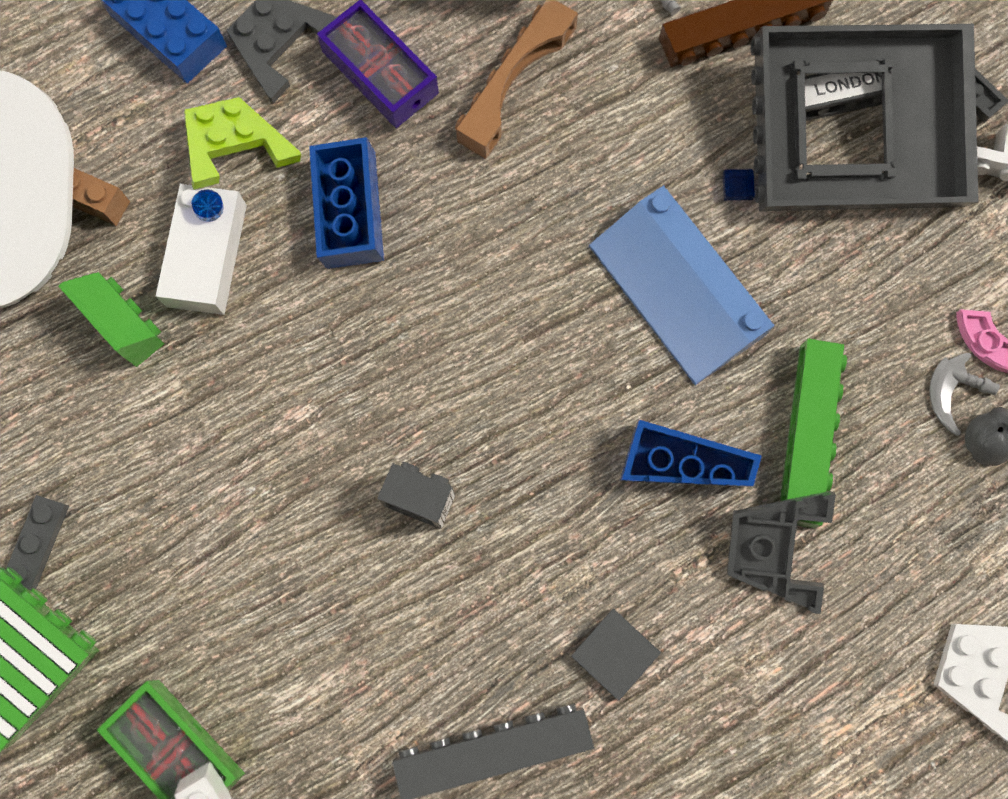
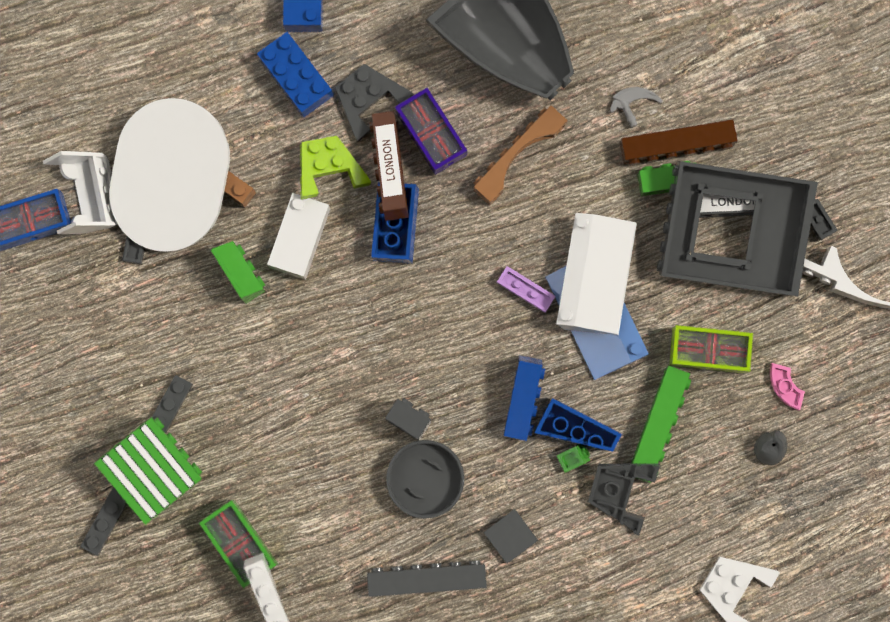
camera: 10 degrees right, 5 degrees up
clear blue tile [191,189,224,222] -> none
clear blue tile [722,169,755,201] -> none
light grey piece [929,353,1000,436] -> none
none -> brick [369,111,409,221]
none -> dark grey brick [386,440,464,519]
none -> lavender plate [497,266,556,313]
none -> blue wedge [504,355,545,441]
none -> white slope [556,213,637,335]
none -> bright green bracket [556,444,590,473]
none -> bright green brick [637,161,696,197]
none -> clear brick [669,325,753,374]

